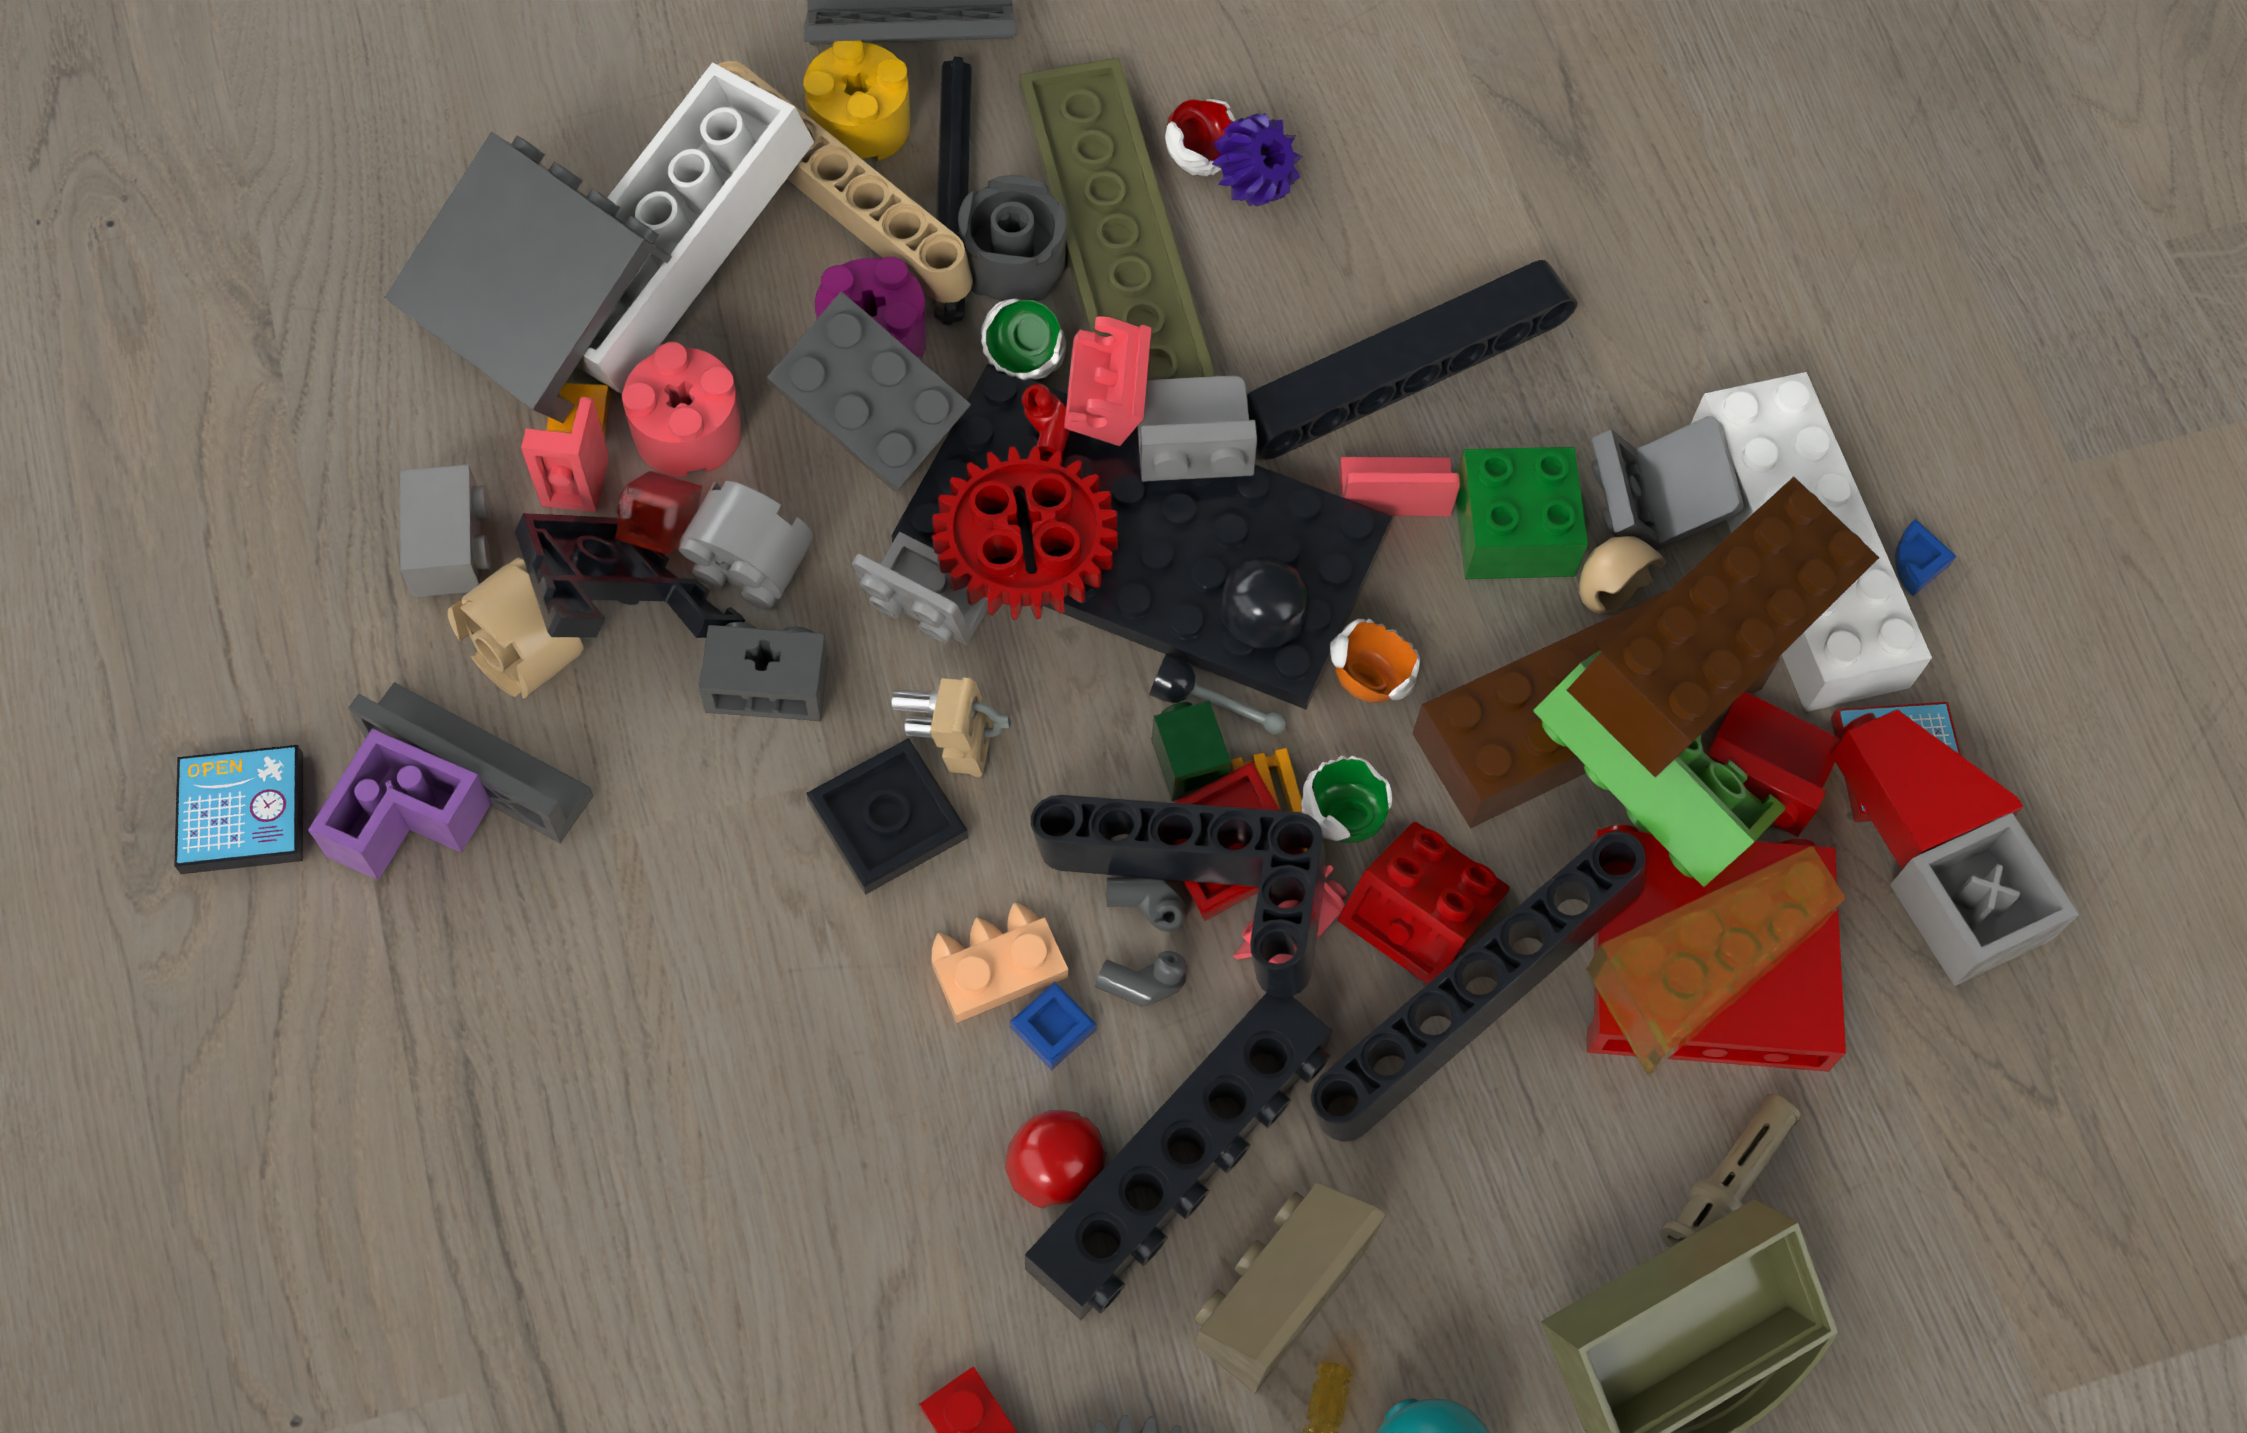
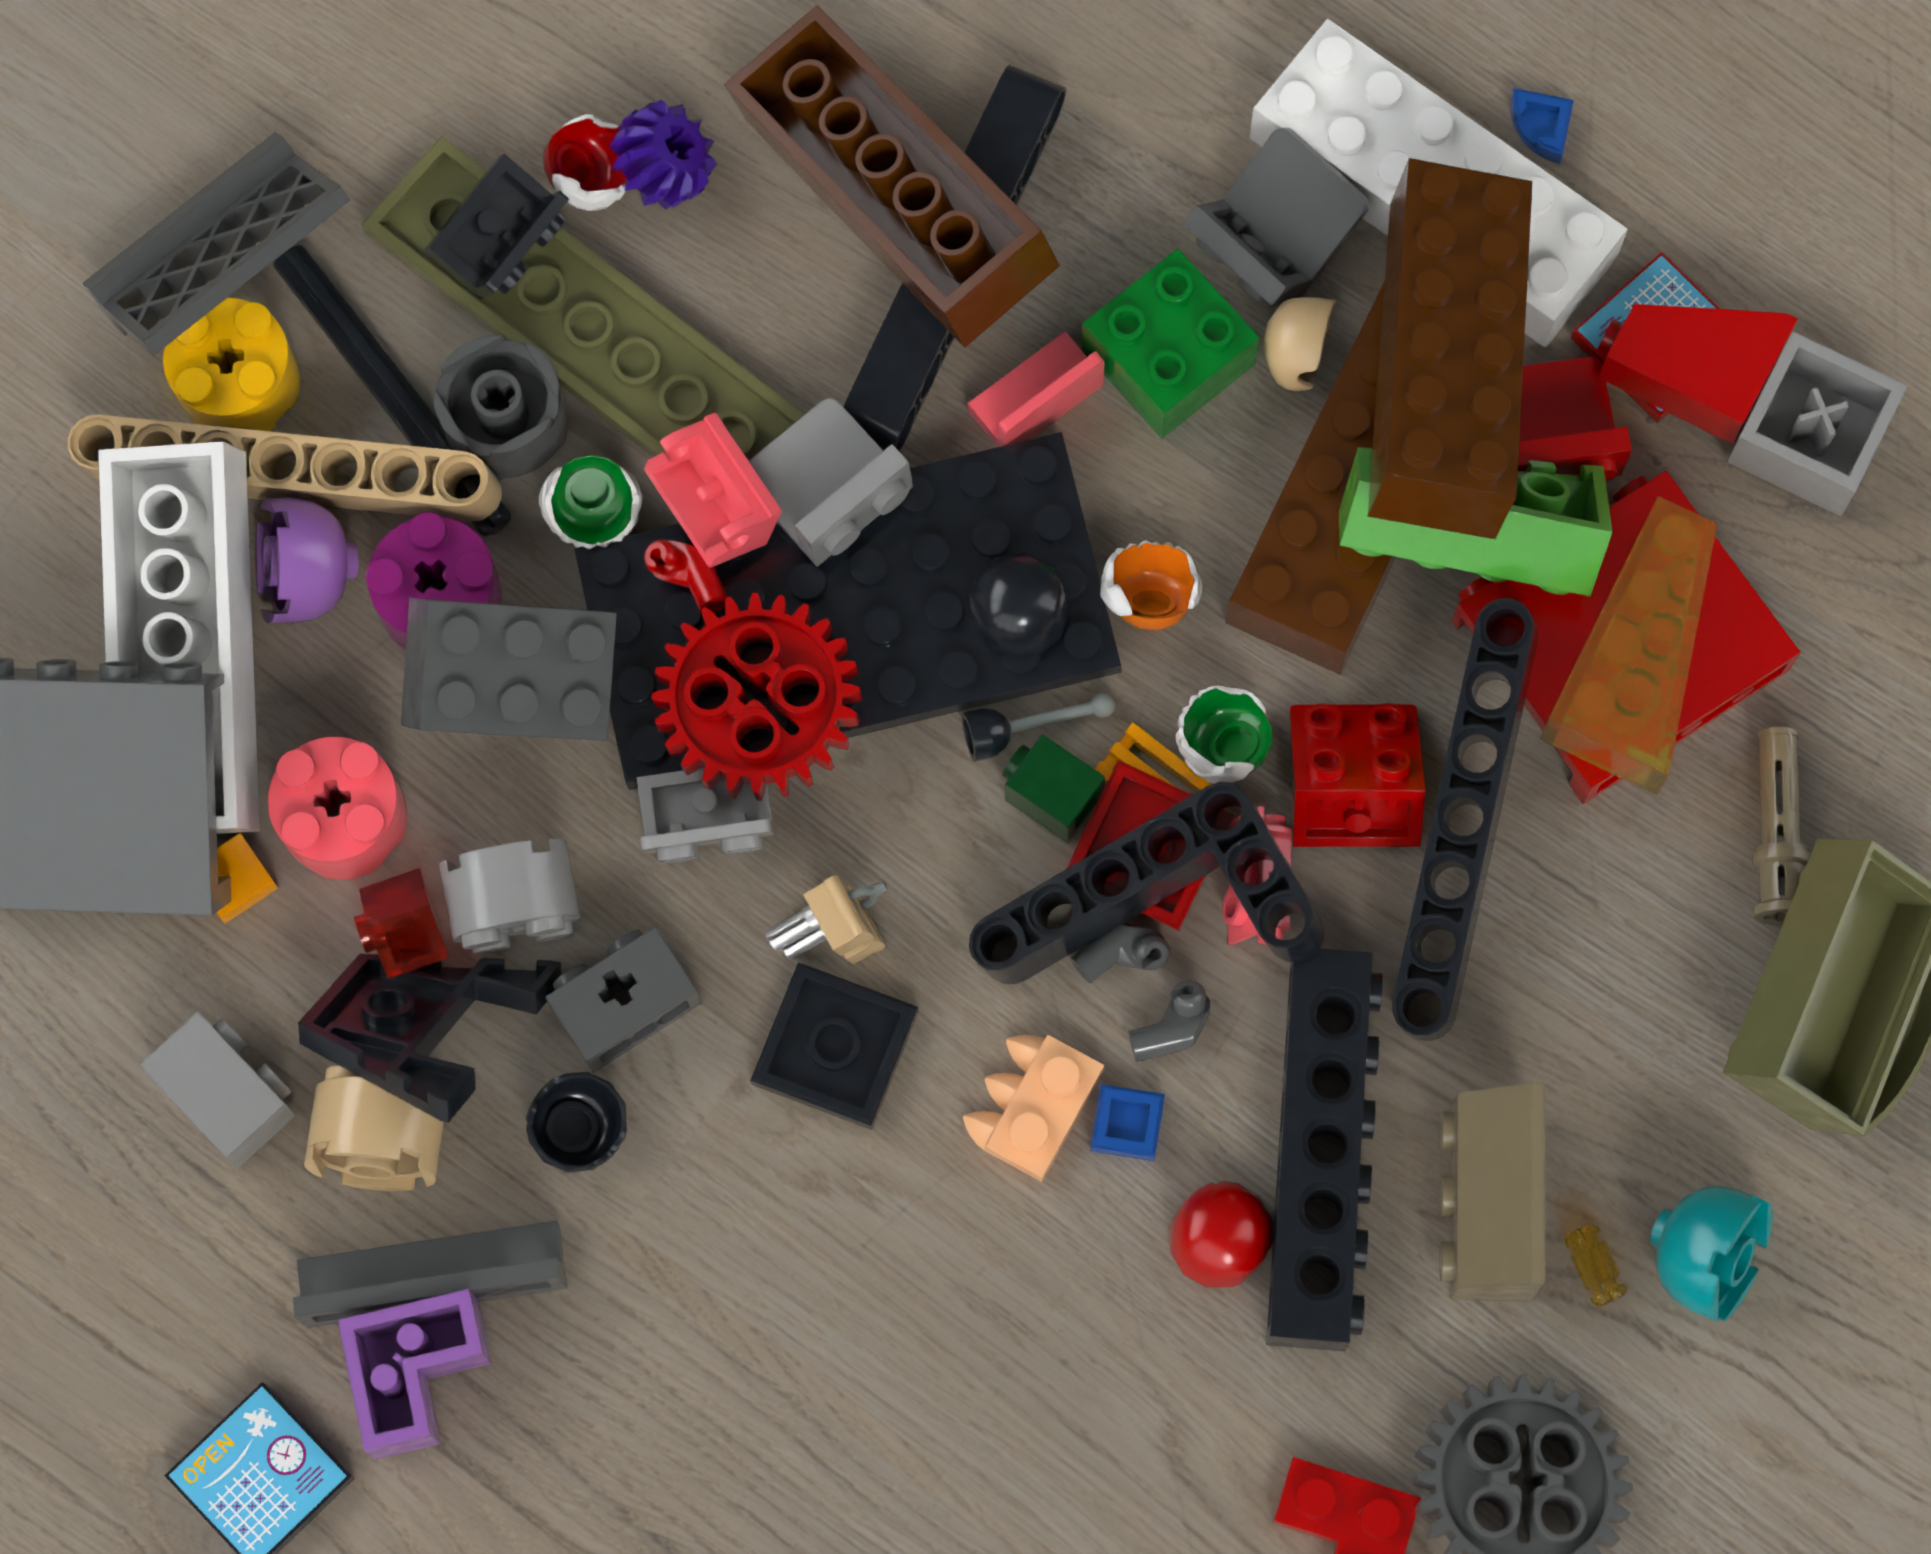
camera: 30 degrees left, 10 degrees up
coral panel [521,397,609,512] -> none
none -> medium lavender cylinder [255,498,359,624]
none -> black bracket [423,154,569,299]
none -> black hair [526,1072,627,1173]
none -> reddish brown brick [724,5,1060,347]

